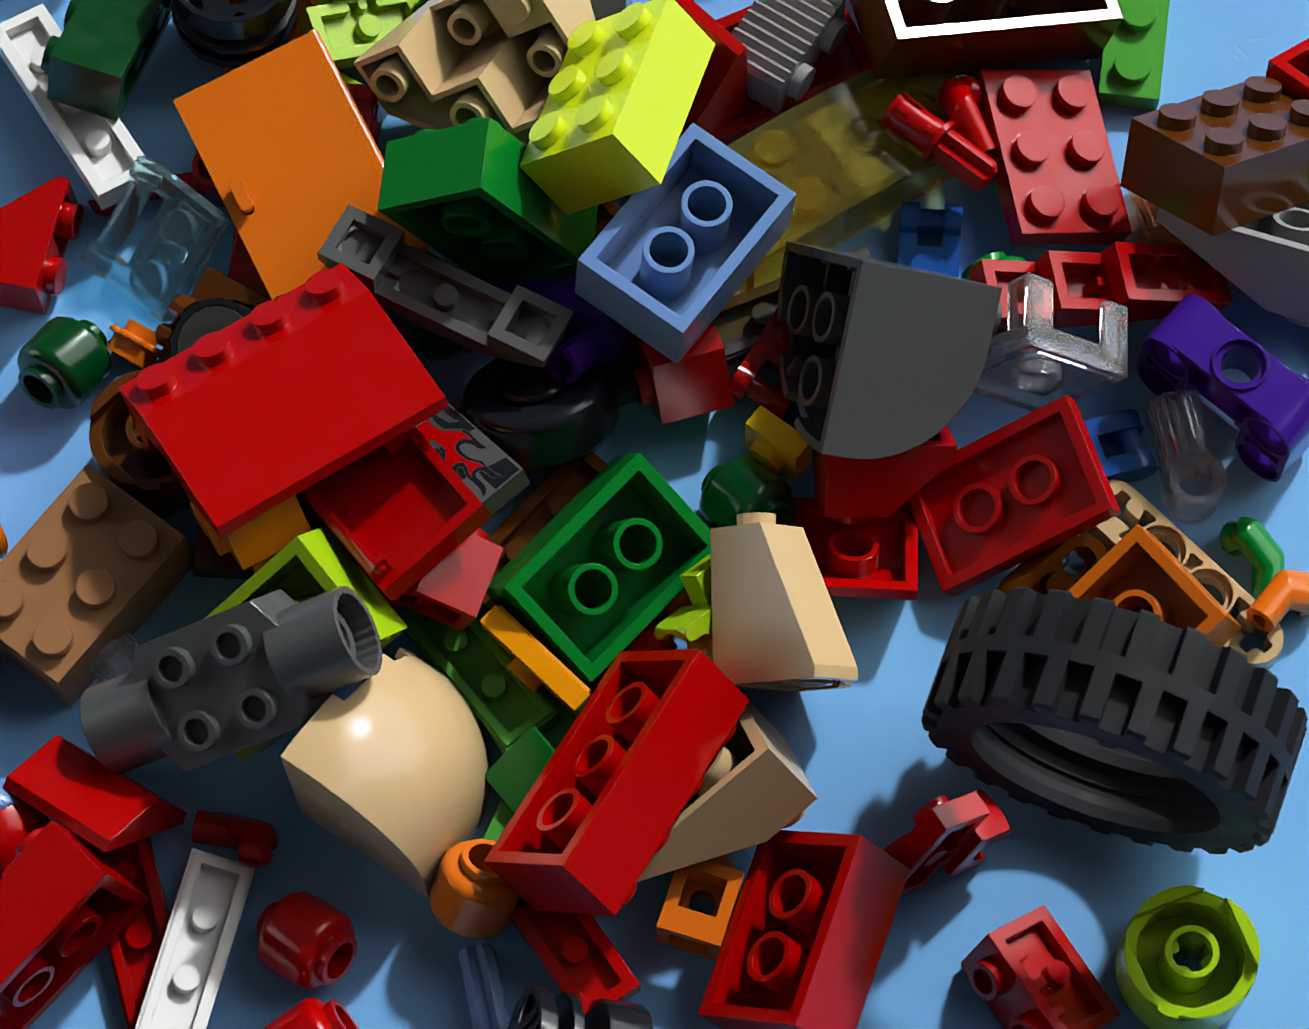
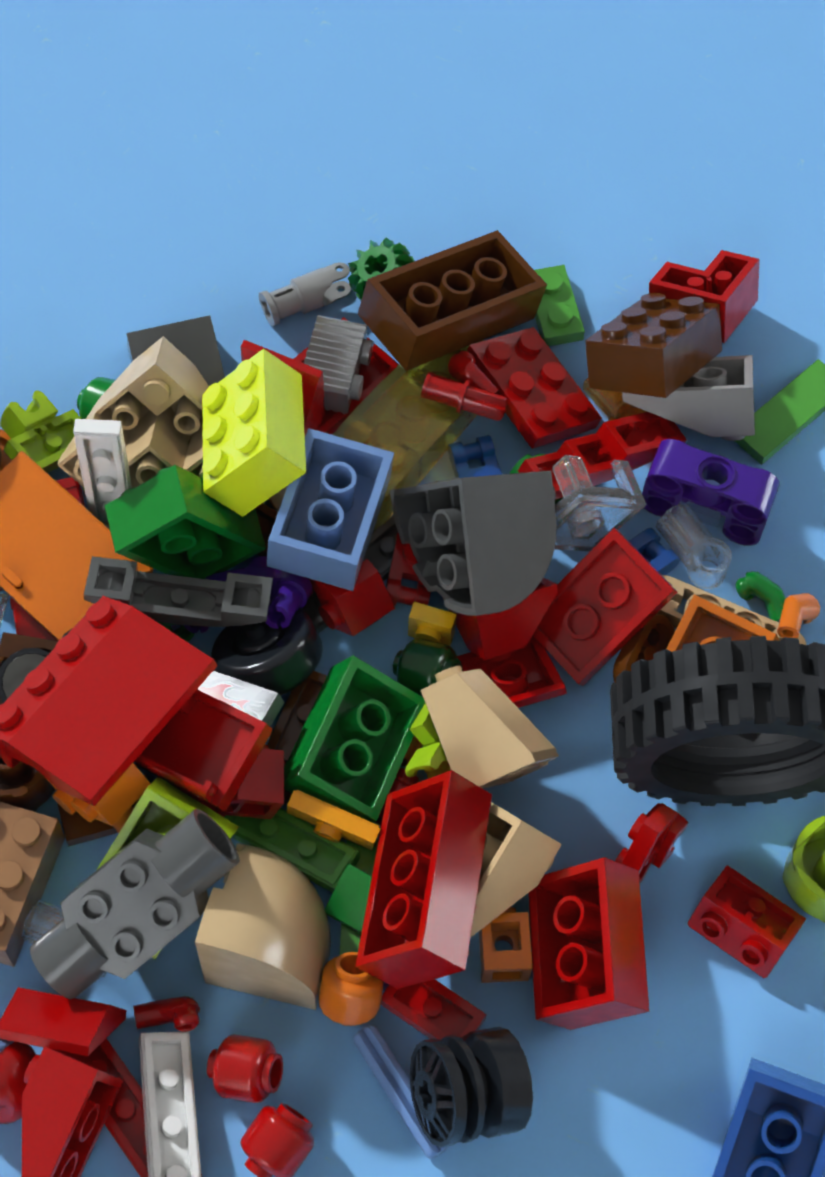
camera: 25 degrees left, 5 degrees down
none -> white tile [73,419,132,529]

